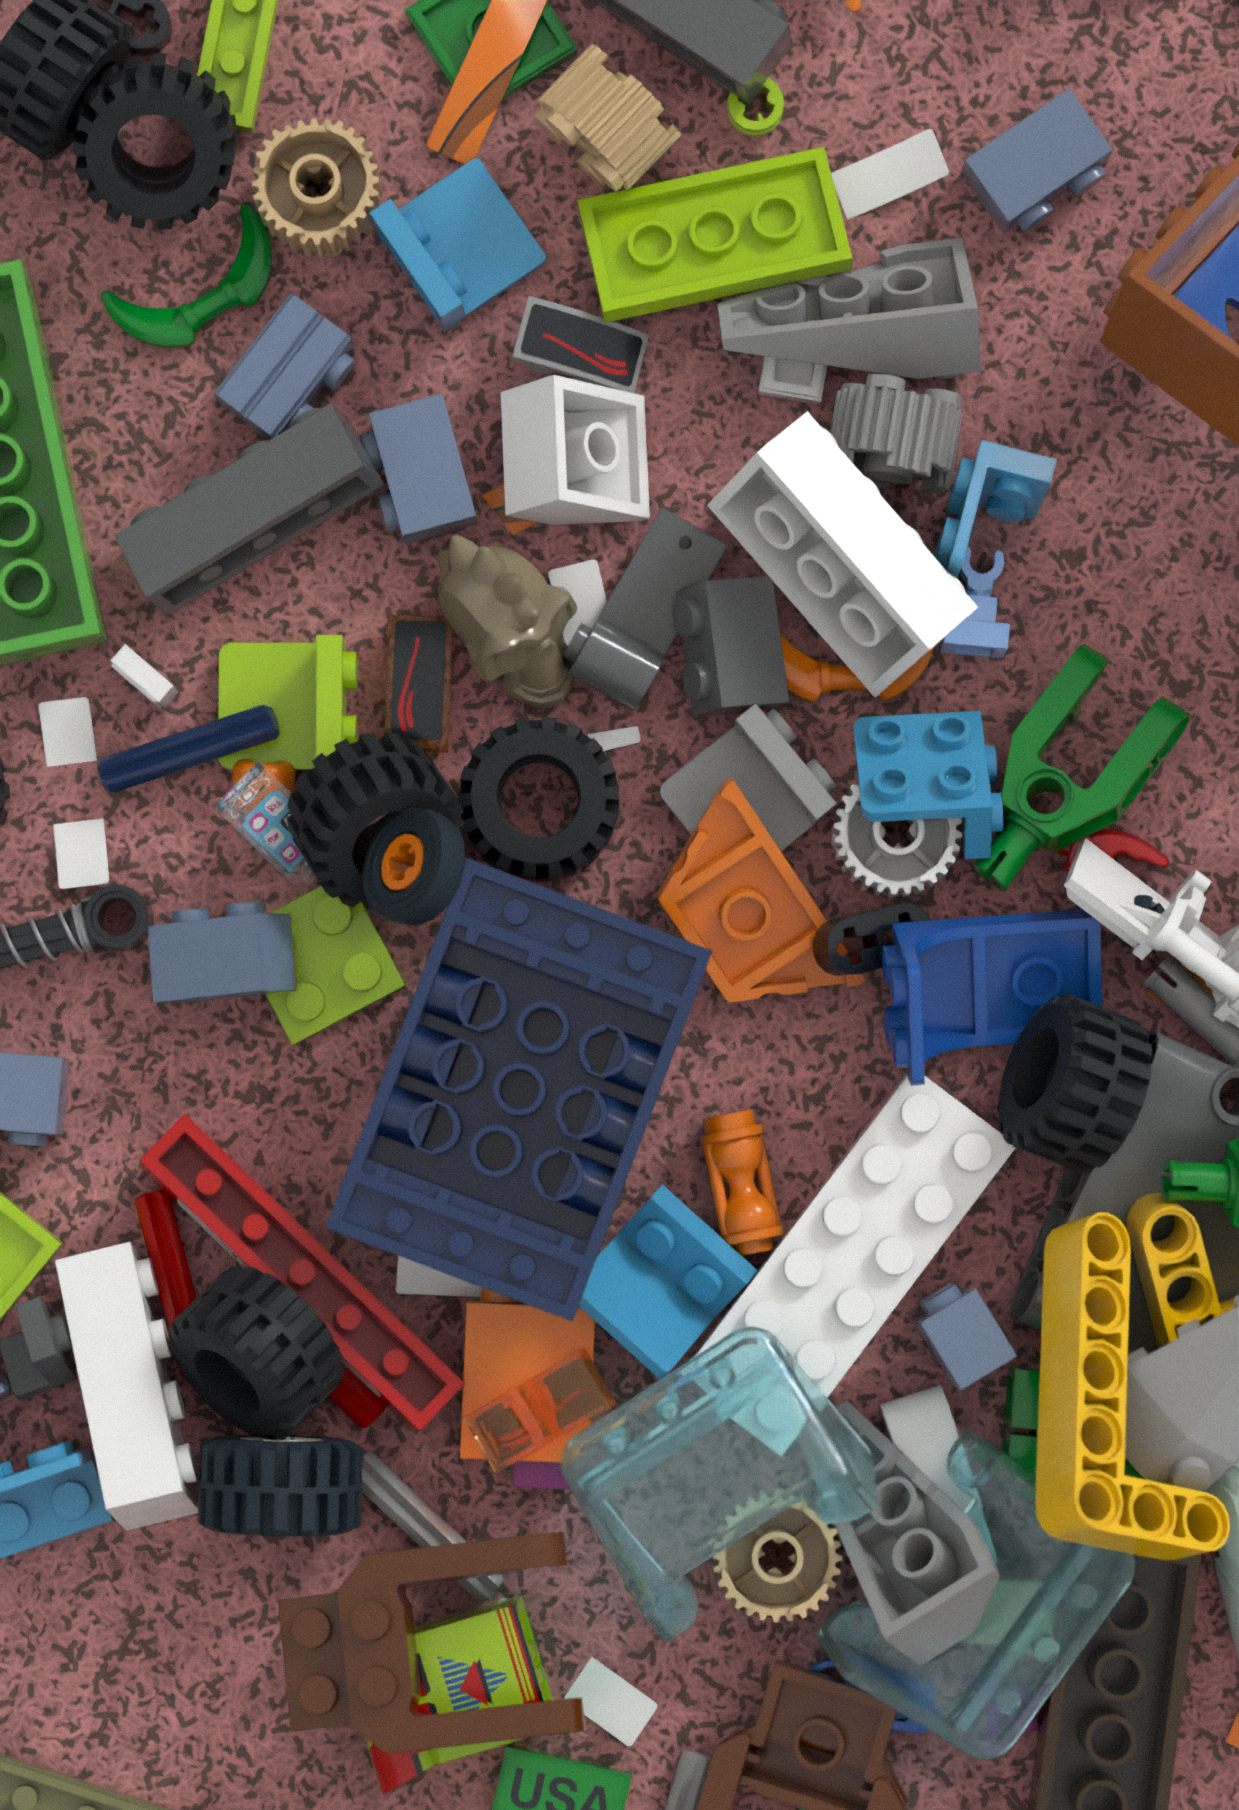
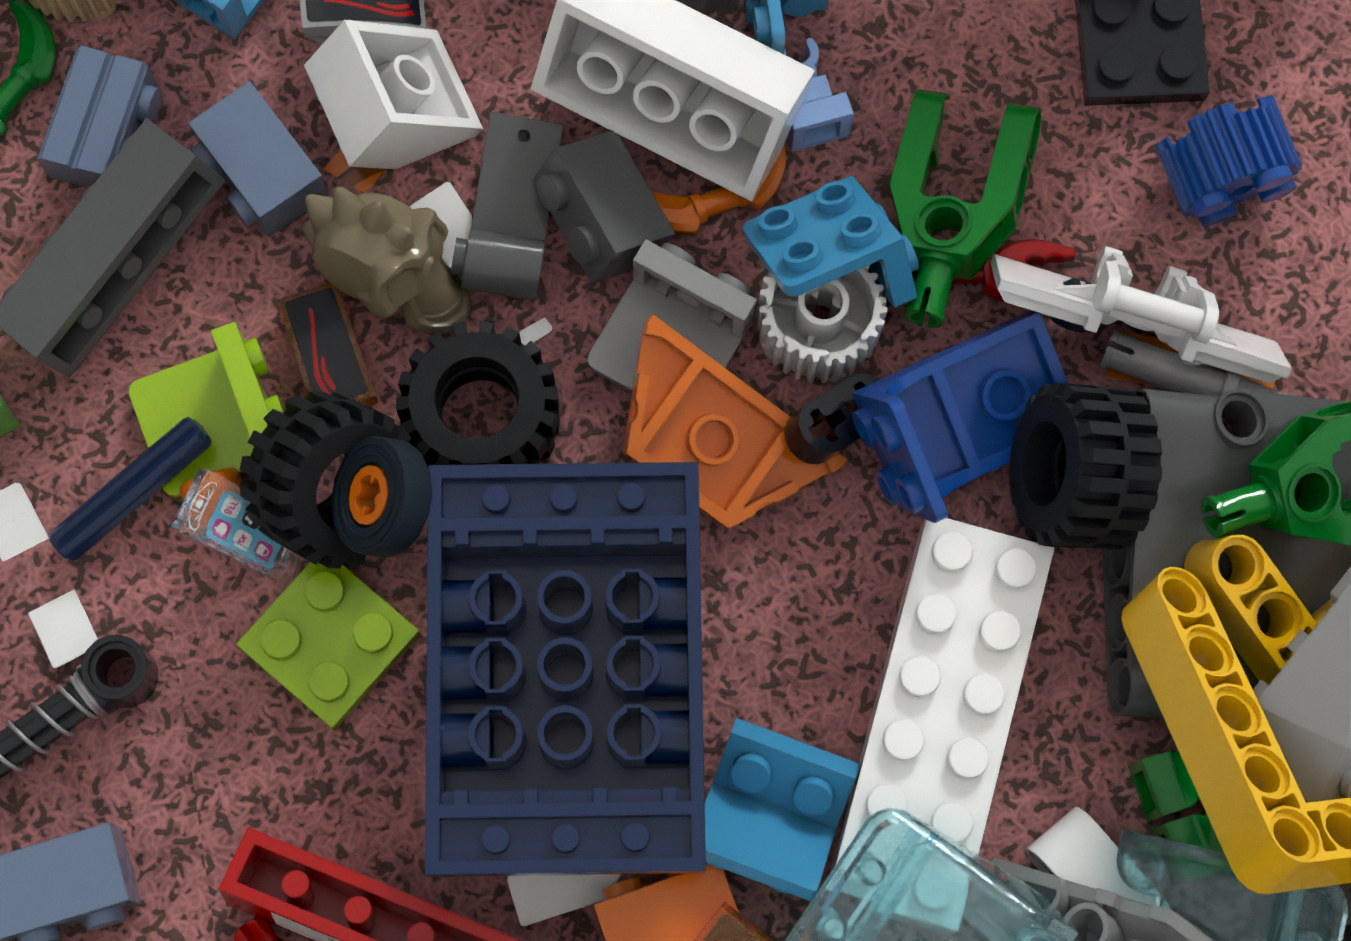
camera: 25 degrees left, 10 degrees down
white tile [111,644,179,709] -> none
sand blue brick [147,902,297,1003] -> none
orange piece [699,1109,784,1256] -> none
sand blue brick [912,1282,1017,1390] -> none

